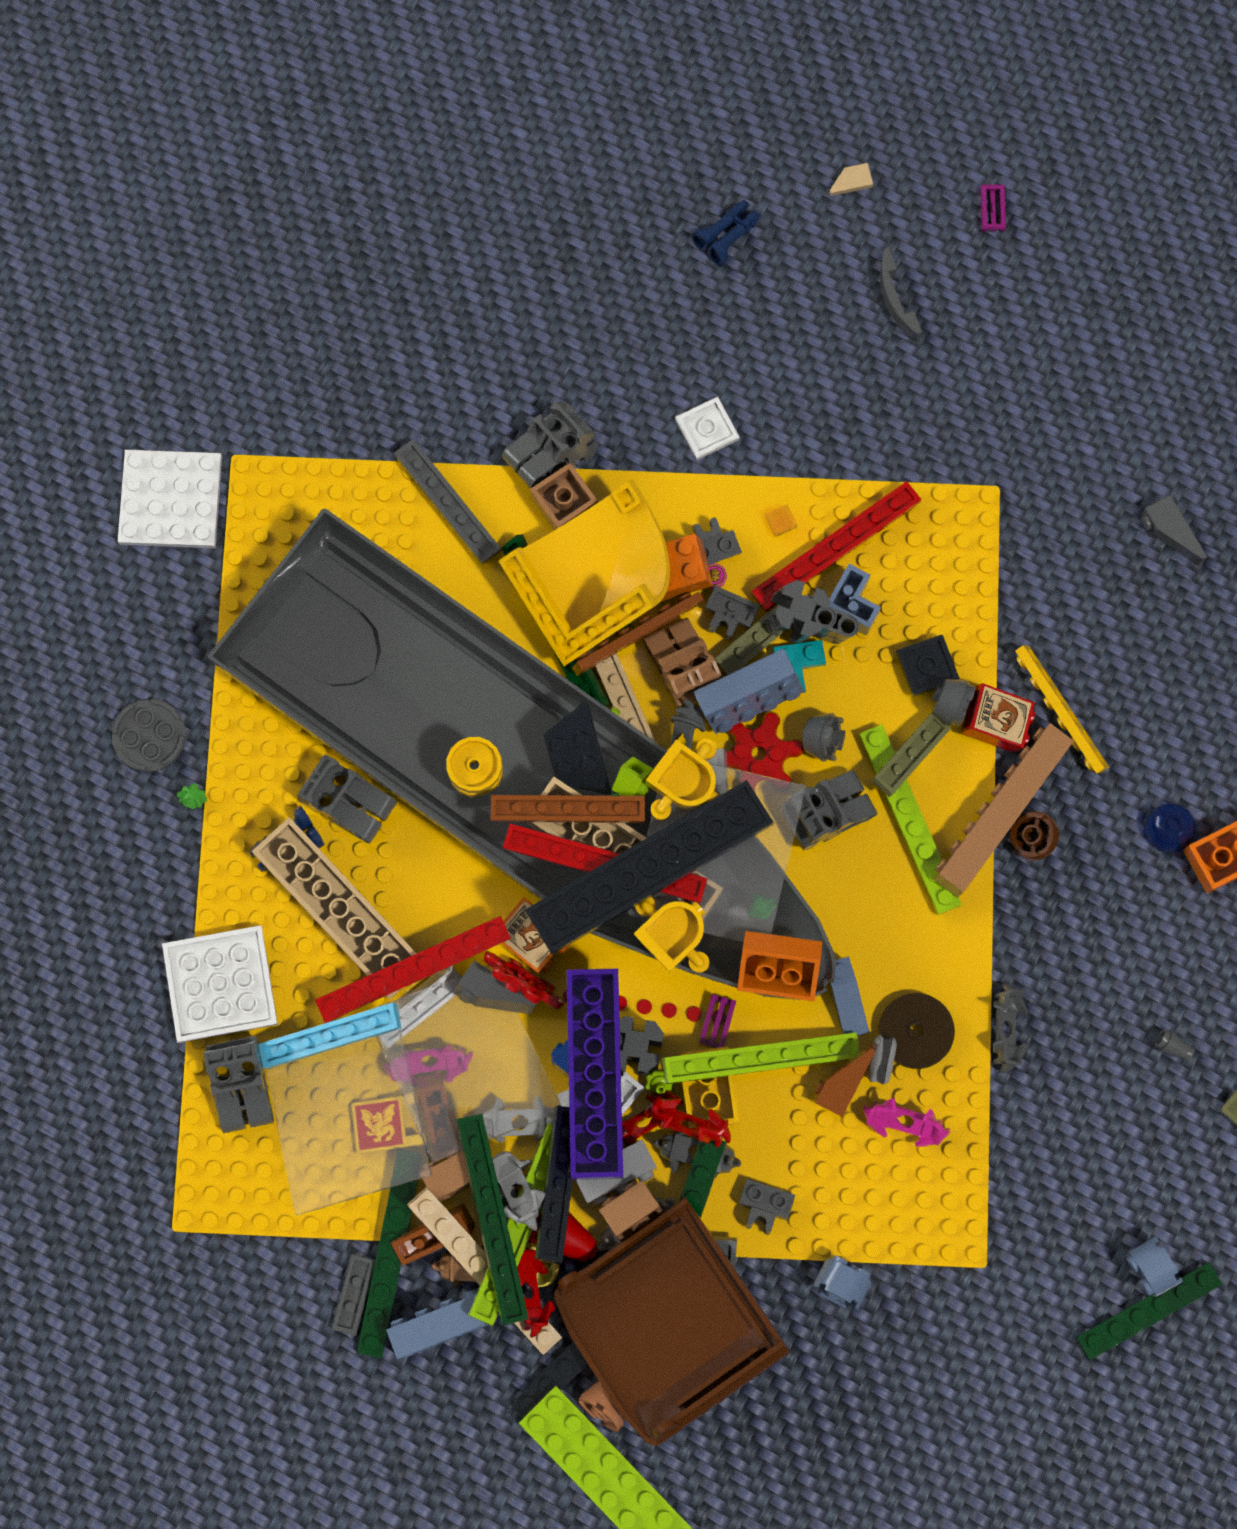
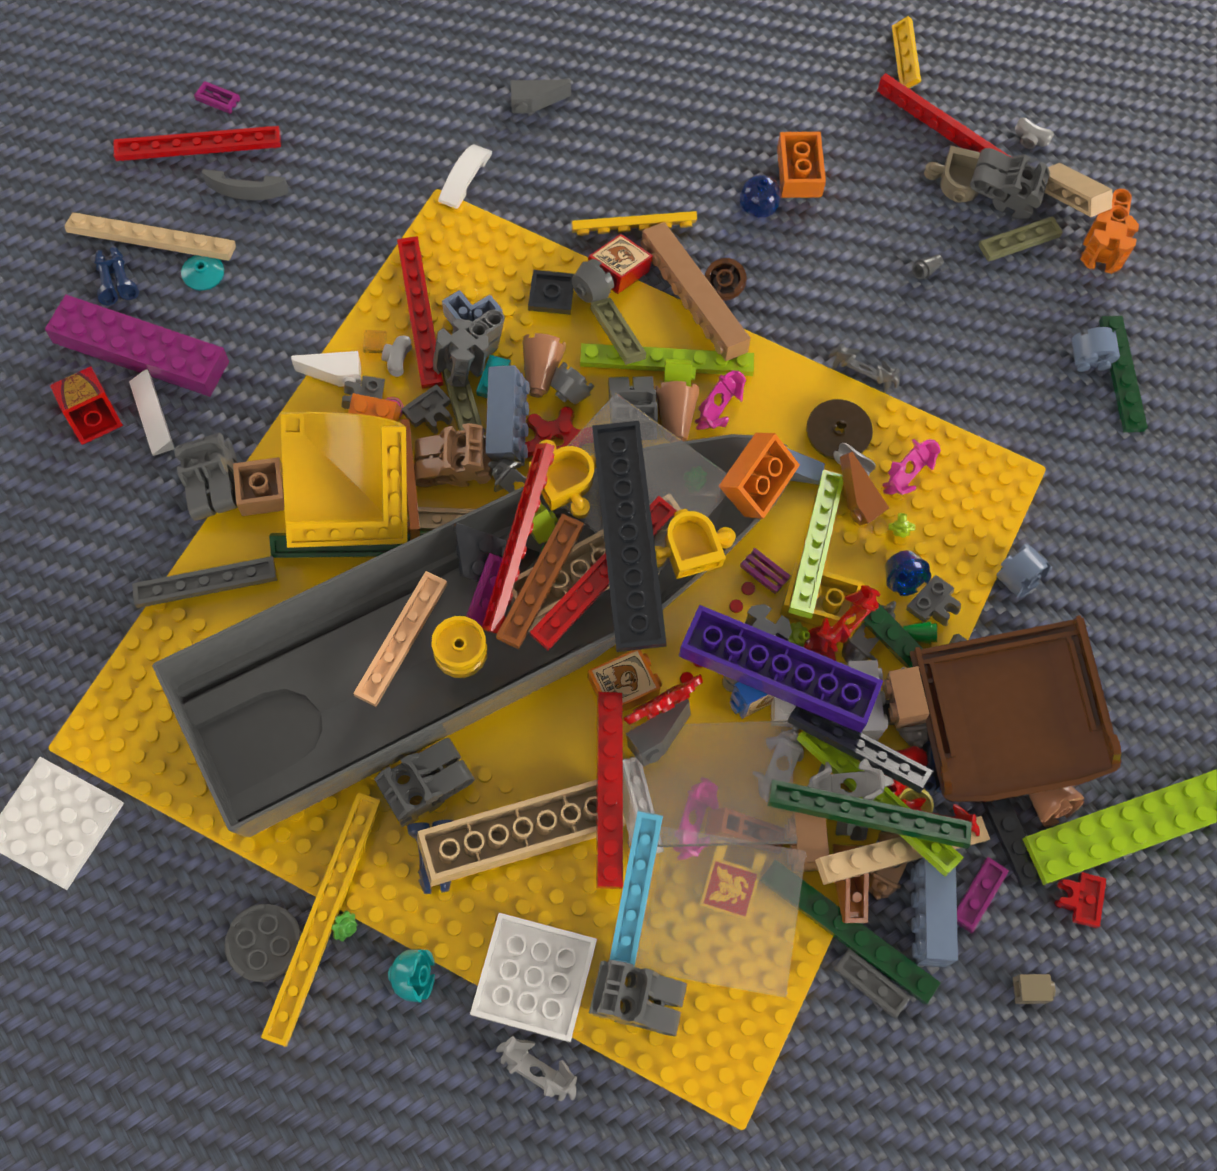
camera: 70 degrees left, 10 degrees down
white tile [675,397,740,460] -> none
tan tile [829,163,873,196] -> none
none -> magenta brick [45,294,229,397]
none -> red slope [50,366,123,445]
none -> tan plate [65,212,236,261]
none -> red plate [114,126,281,161]
none -> white slope [129,369,175,456]
none -> teal dish [181,255,224,291]
none -> yellow plate [261,792,382,1047]
none -> white slope [291,351,362,387]
none -> light nougat plate [353,571,448,707]
none -> light grey piece [382,335,412,377]
none -> teal cylinder [388,949,435,1002]
none -> white slope [439,144,492,209]
none -> magenta tile [466,553,502,627]
none -> red plate [482,443,555,634]
none -> light grey piece [496,1036,577,1101]
none -> nougat cone [522,333,566,398]
none -> nougat cone [655,381,699,444]
none -> lime brick [664,358,696,386]
none -> dark pink piece [695,370,746,430]
none -> clear blue cone [885,550,931,596]
none -> lime plant [888,513,915,538]
none -> green cone [903,621,937,644]
none -> magenta tile [957,857,1009,933]
none -> dark tan brick [1013,974,1056,1004]
none -> red plate [1054,872,1106,928]

